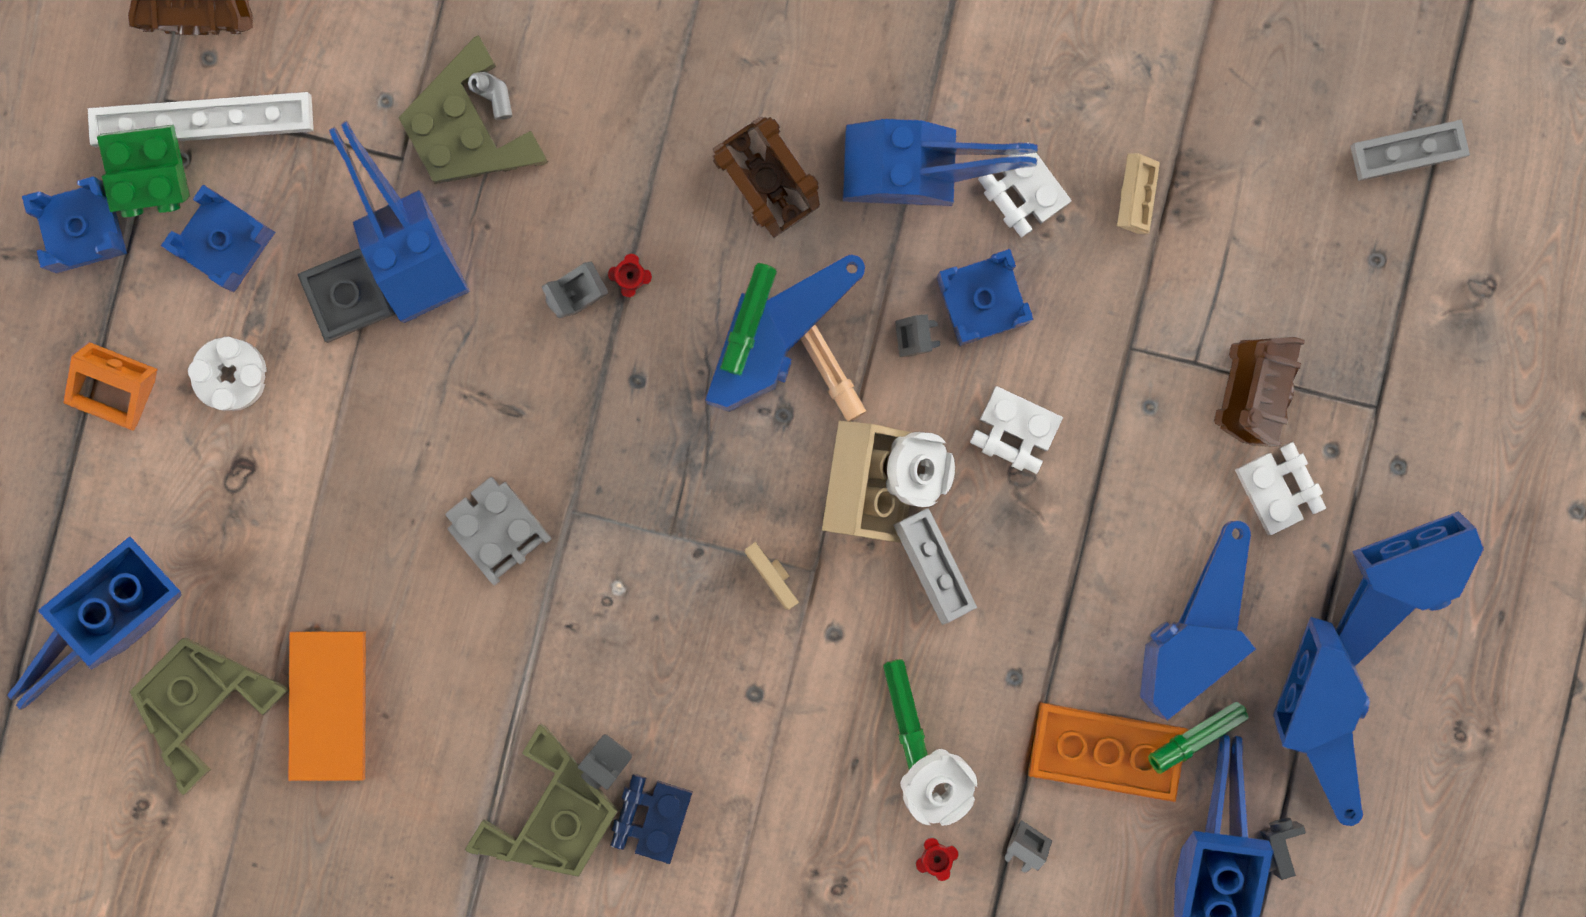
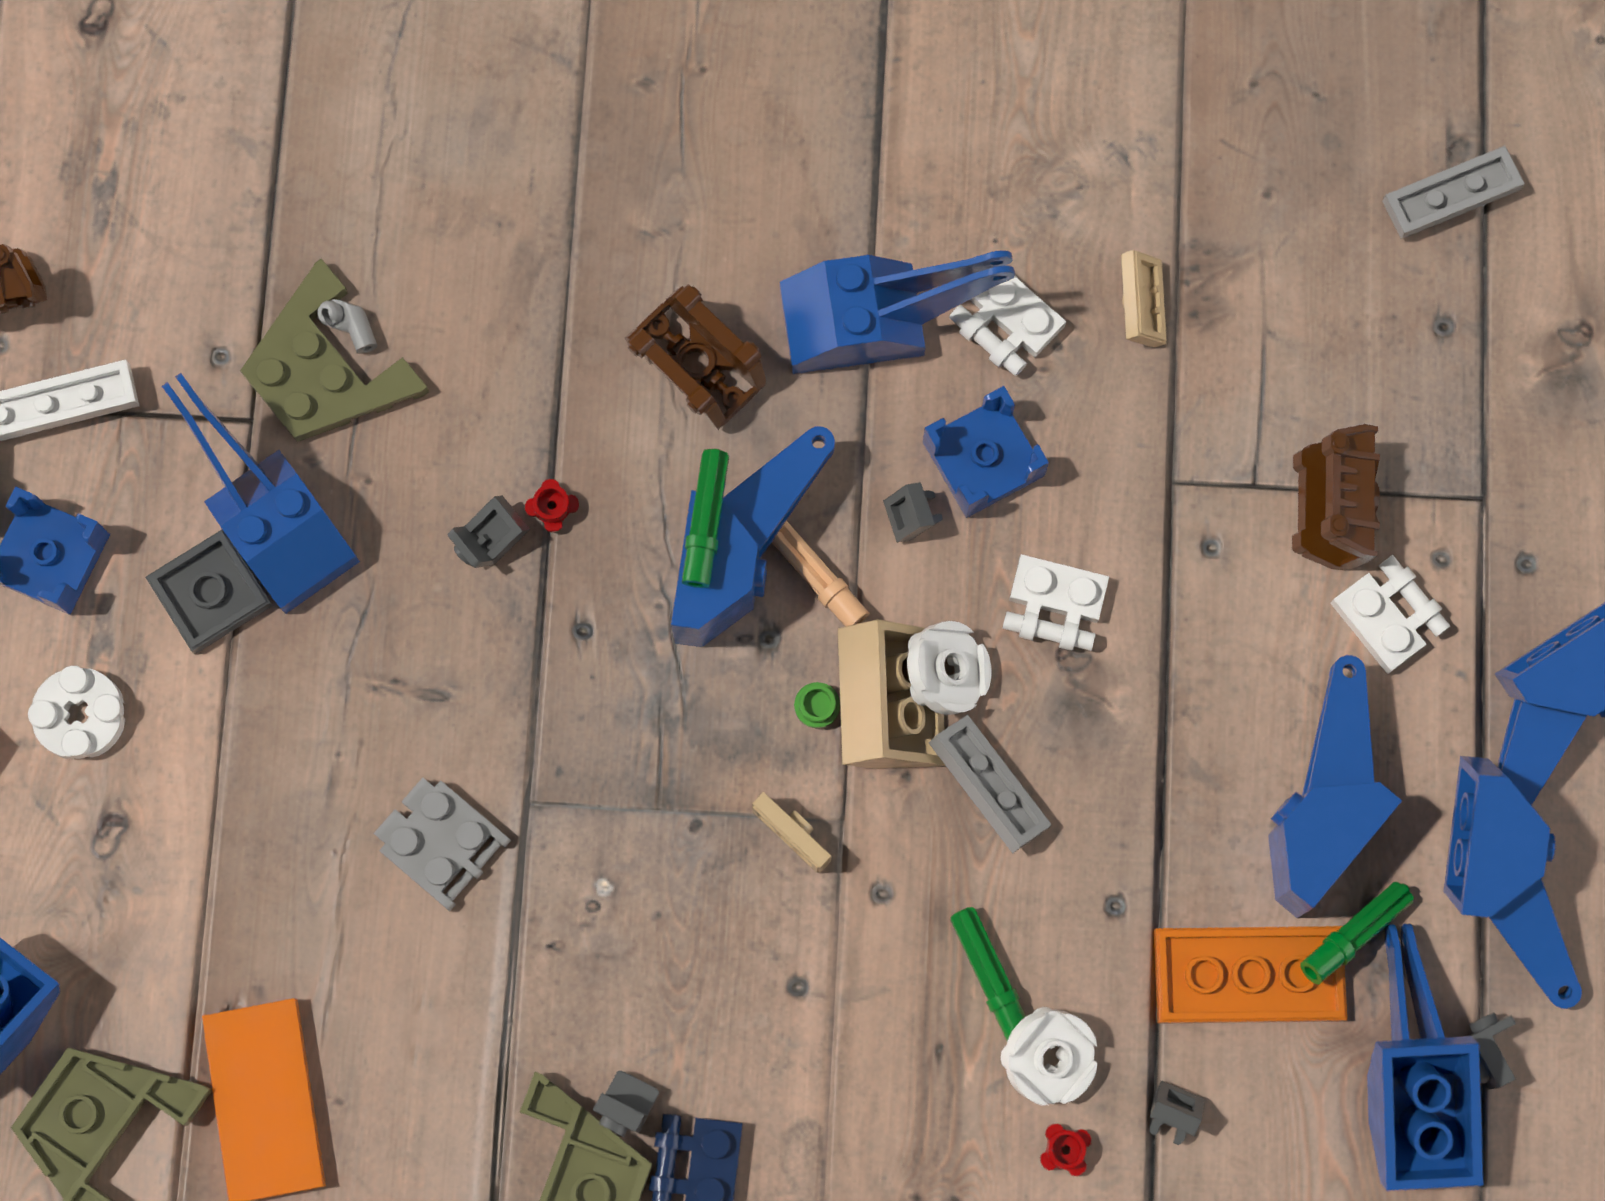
camera: 10 degrees left, 10 degrees down
none -> bright green plate [794,682,840,729]

